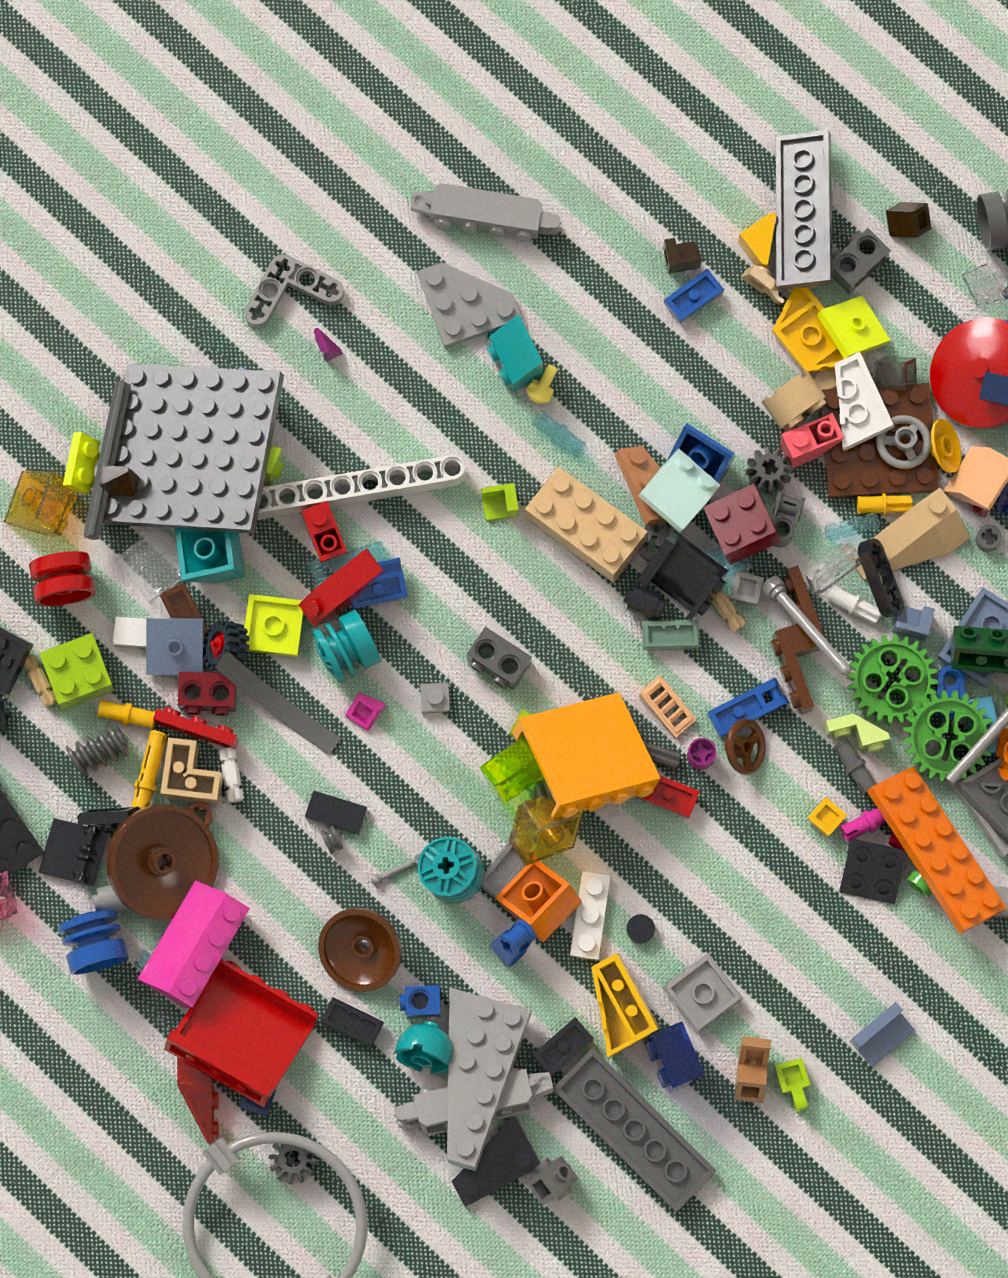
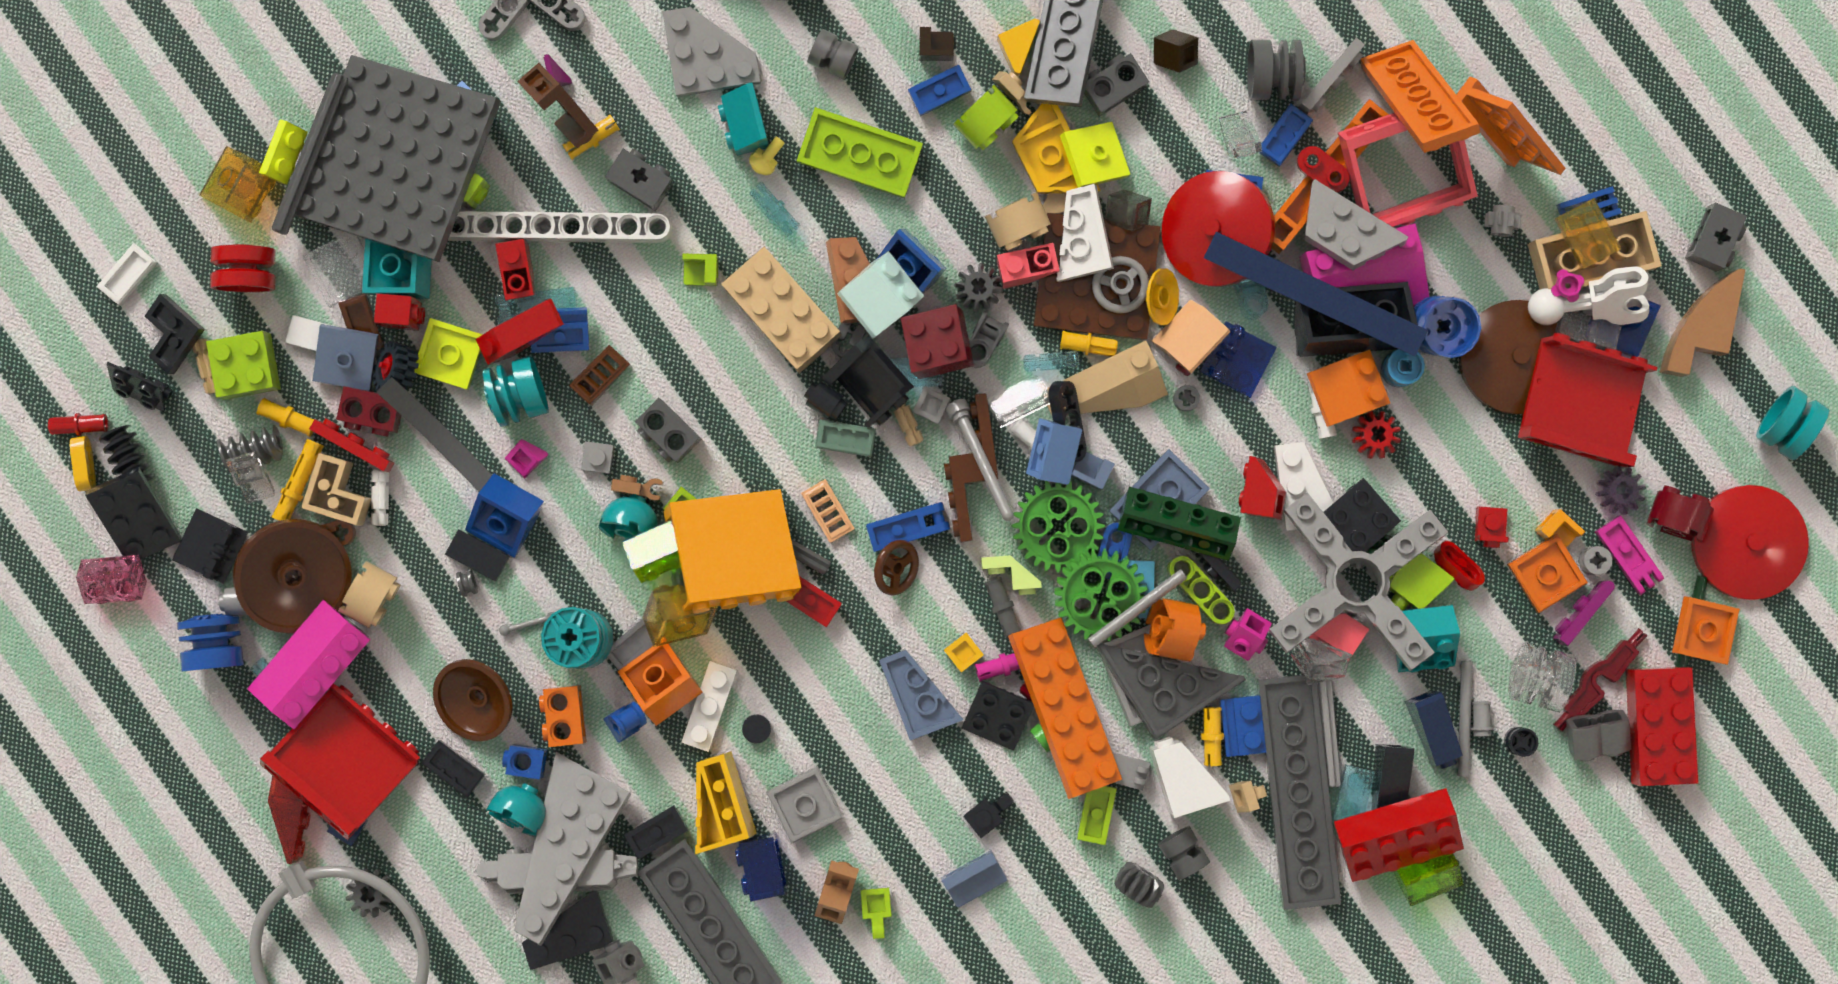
camera: 10 degrees right, 10 degrees up
black plate [77,806,141,828] -> none
dark brown slope [100,465,140,496] -> none
magenta wheel [687,738,716,770] -> none
none -> clear slope [226,452,275,504]
none -> tan brick [338,561,401,628]
none -> red brick [374,293,425,331]
none -> blue slope [465,473,544,558]
none -> reddish brown panel [517,63,599,148]
none -> orange brick [539,685,587,747]
none -> yellow pin [562,114,620,160]
none -> reddish brown slope [569,345,631,406]
none -> teal cylinder [598,494,658,547]
none -> dark grey brick [605,148,674,212]
none -> medium nougat plate [611,475,664,501]
none -> lime plate [797,107,923,199]
none -> flat silver wheel [807,29,859,80]
none -> sand blue wing [879,650,964,741]
none -> lime brick [953,85,1019,150]
none -> black plate [963,791,1014,838]
none -> medium blue panel [1026,418,1082,484]
none -> lime plate [1076,786,1117,845]

